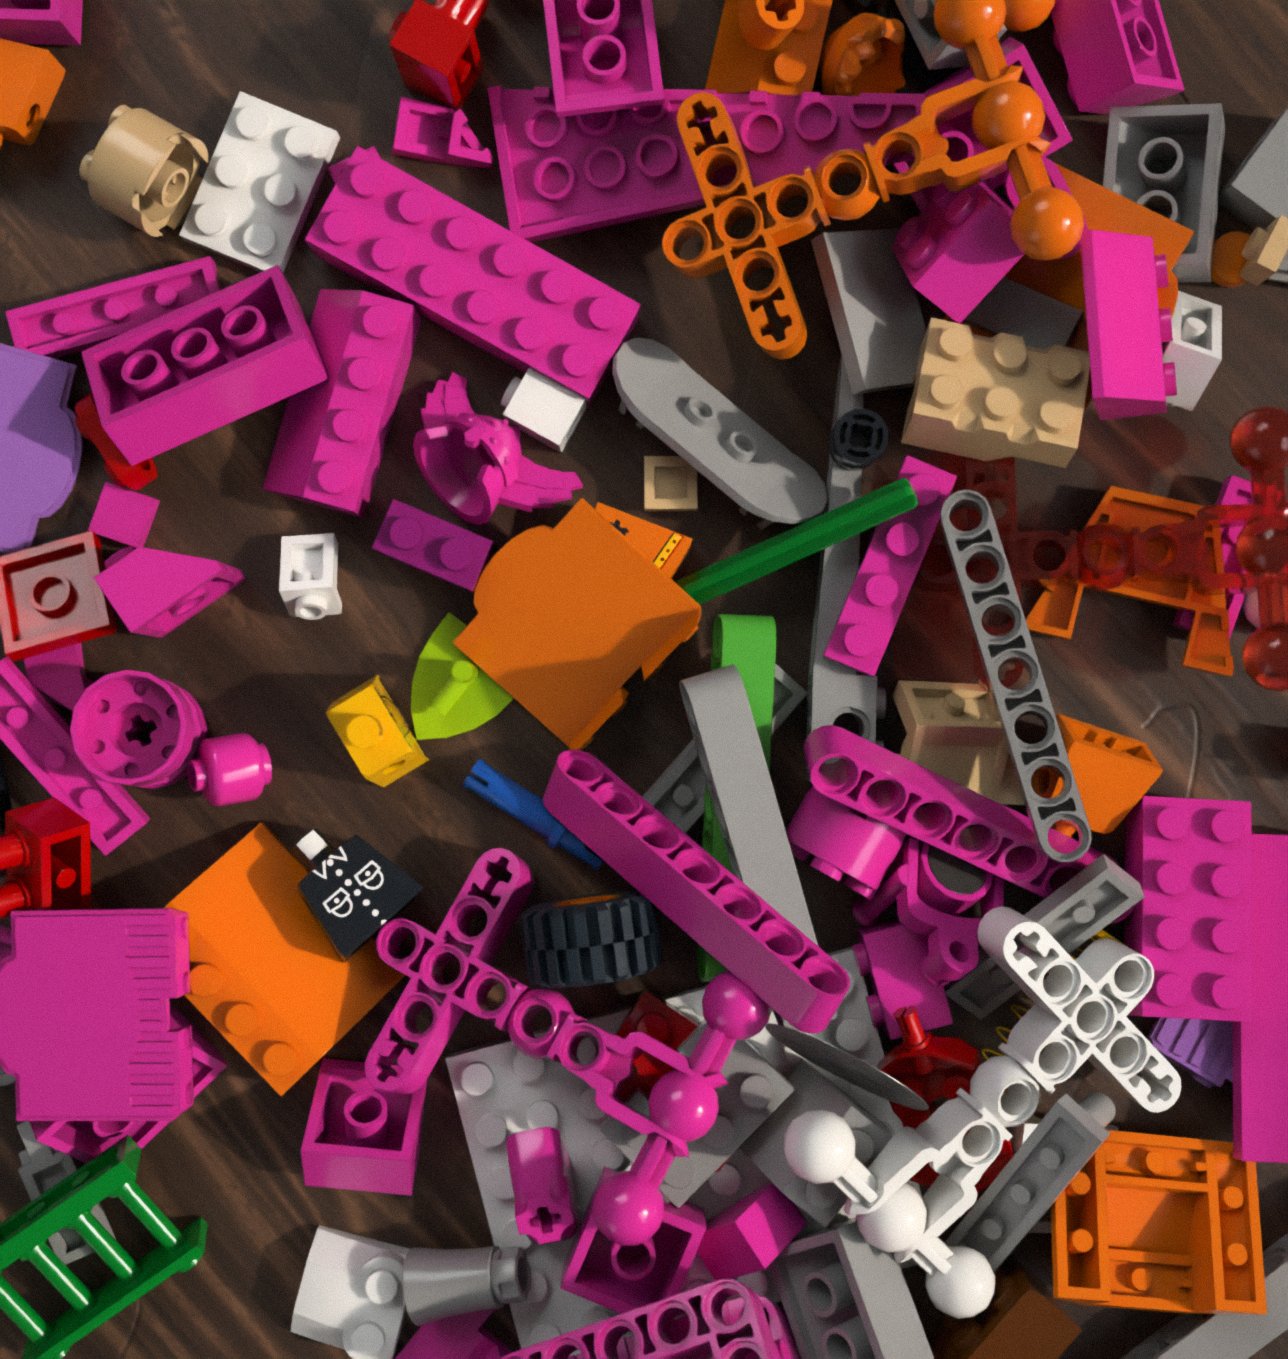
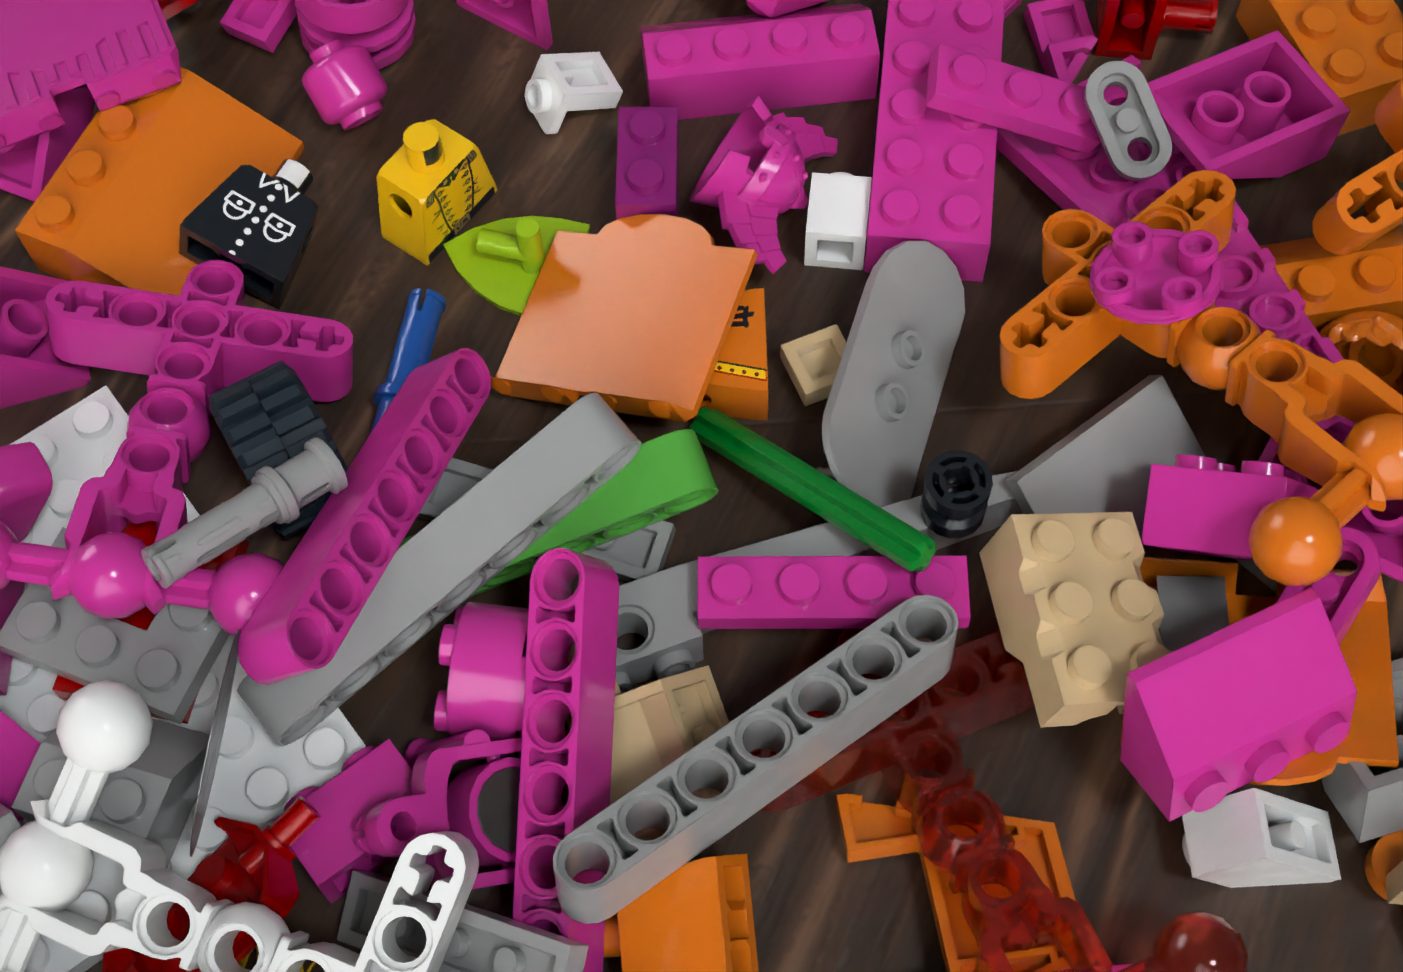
camera: 70 degrees right, 25 degrees down
none -> light grey pin [141,437,348,589]
none -> dark pink plate [926,43,1101,154]
none -> light grey plate [1084,61,1172,181]
none -> dark pink dish [1089,221,1225,324]

